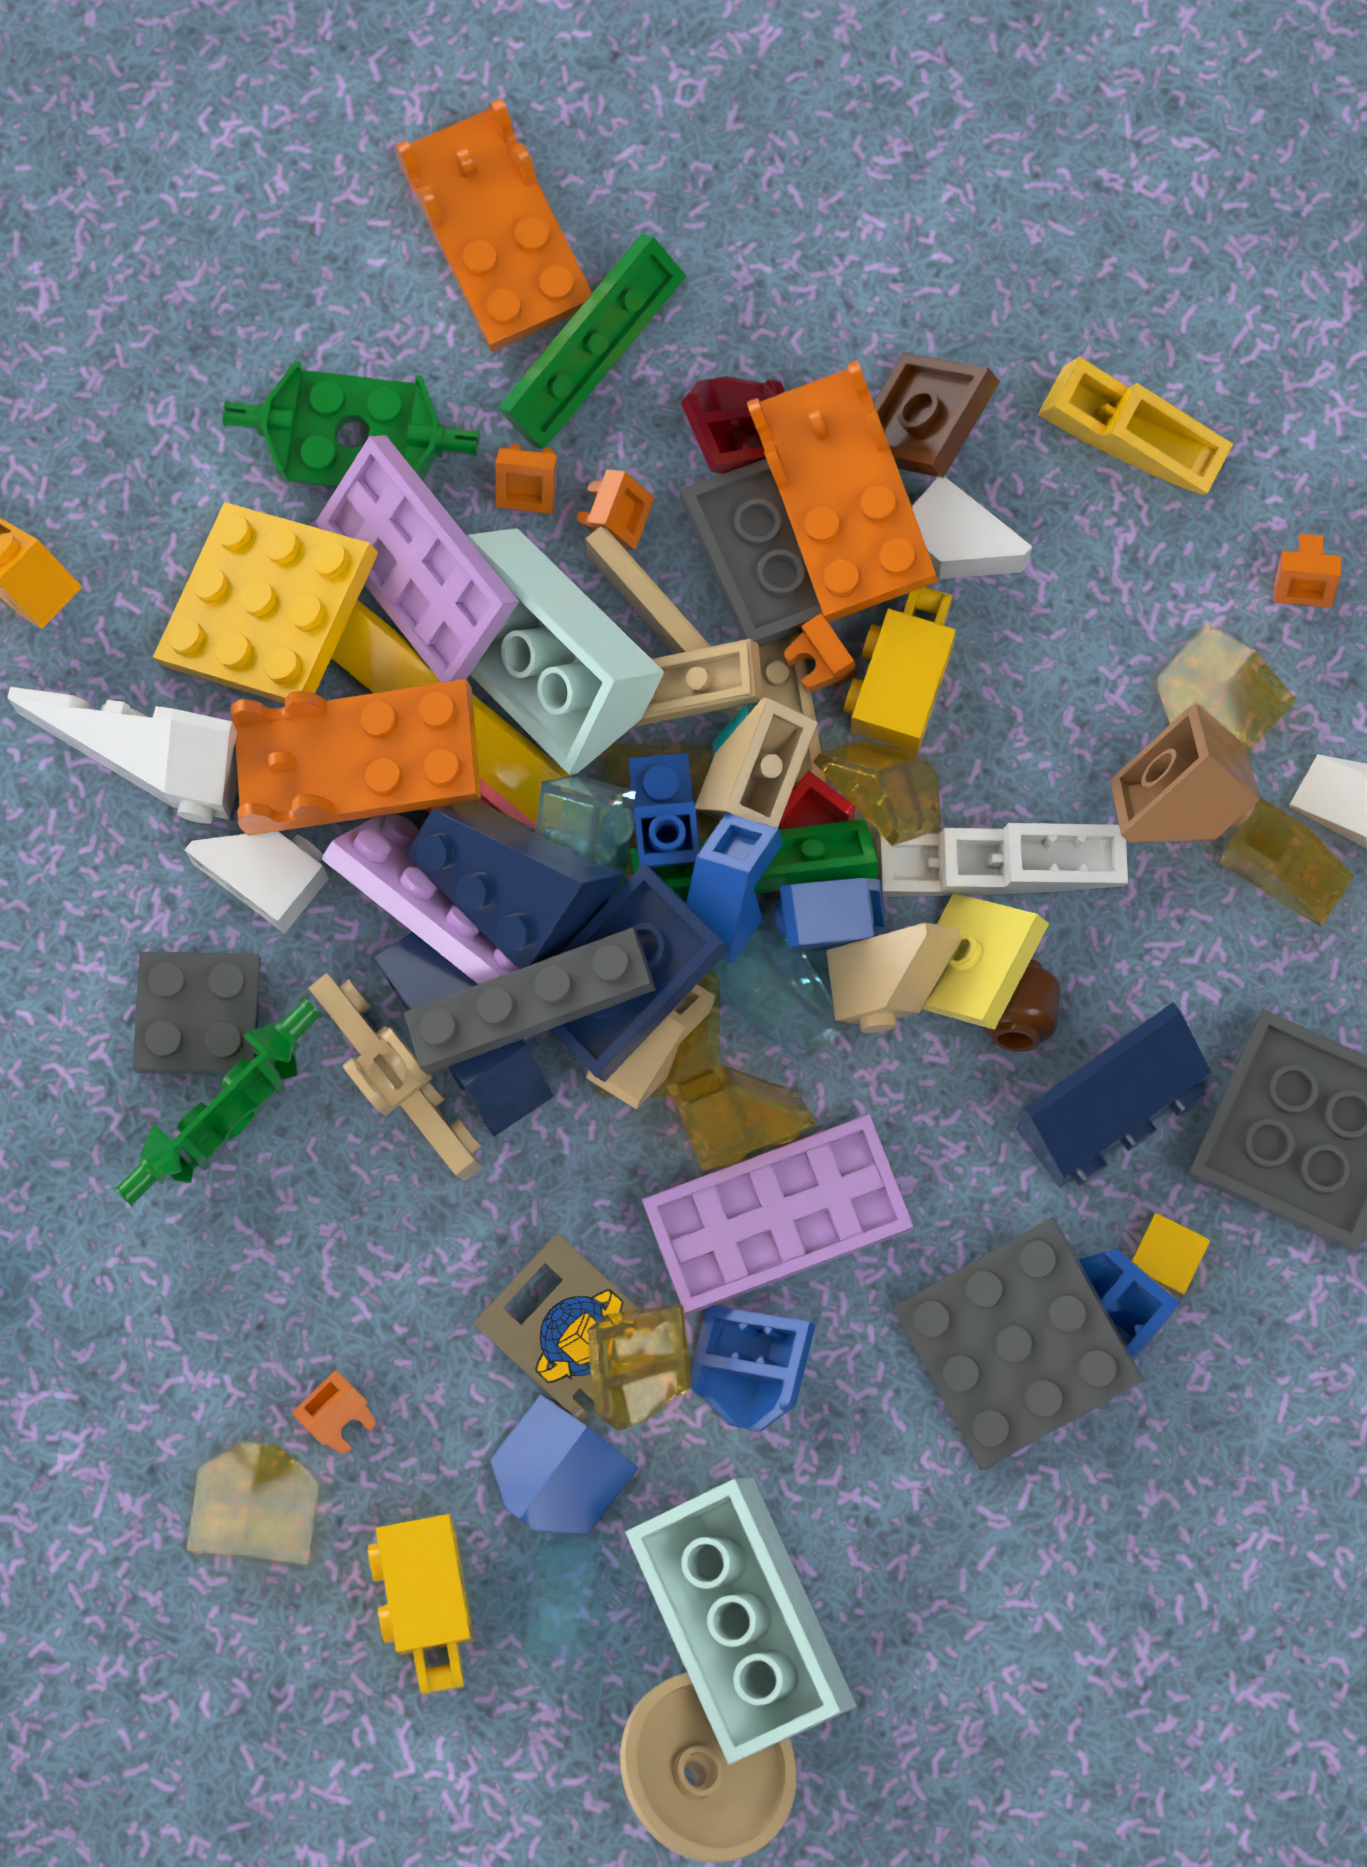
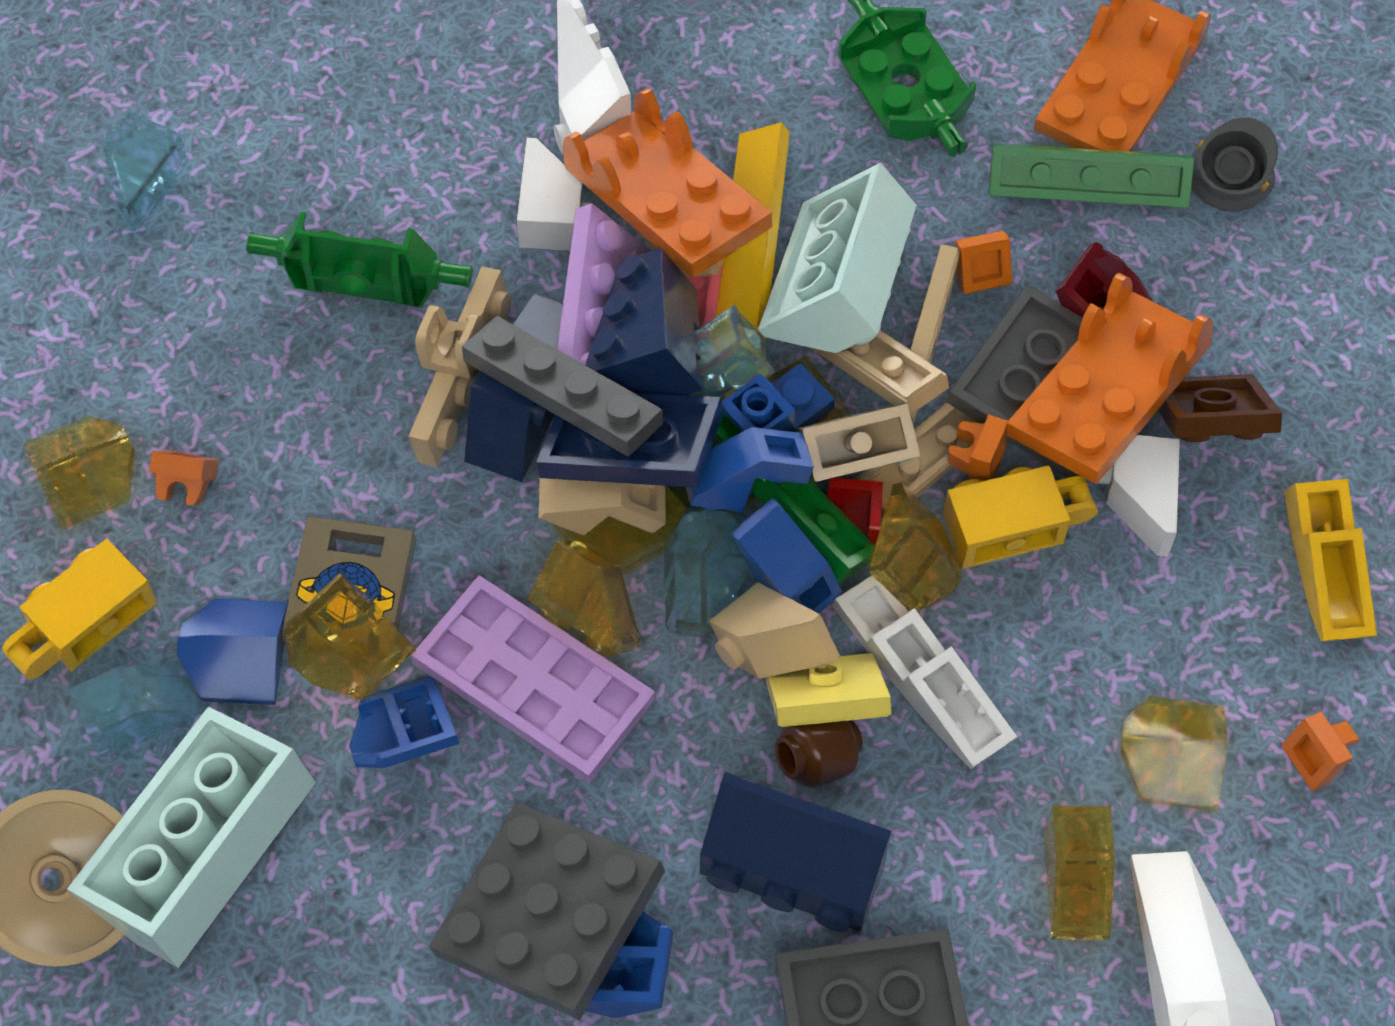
camera: 50 degrees right, 15 degrees down
dark grey plate [133,951,261,1075] -> none
yellow plate [152,502,379,704] -> none
lavender plate [316,435,519,683] -> none
orange tile [495,444,557,514] -> none
medium nougat slope [1110,701,1260,843] -> none
yellow tile [1132,1213,1211,1297] -> none
none -> dark grey piece [1191,117,1278,211]

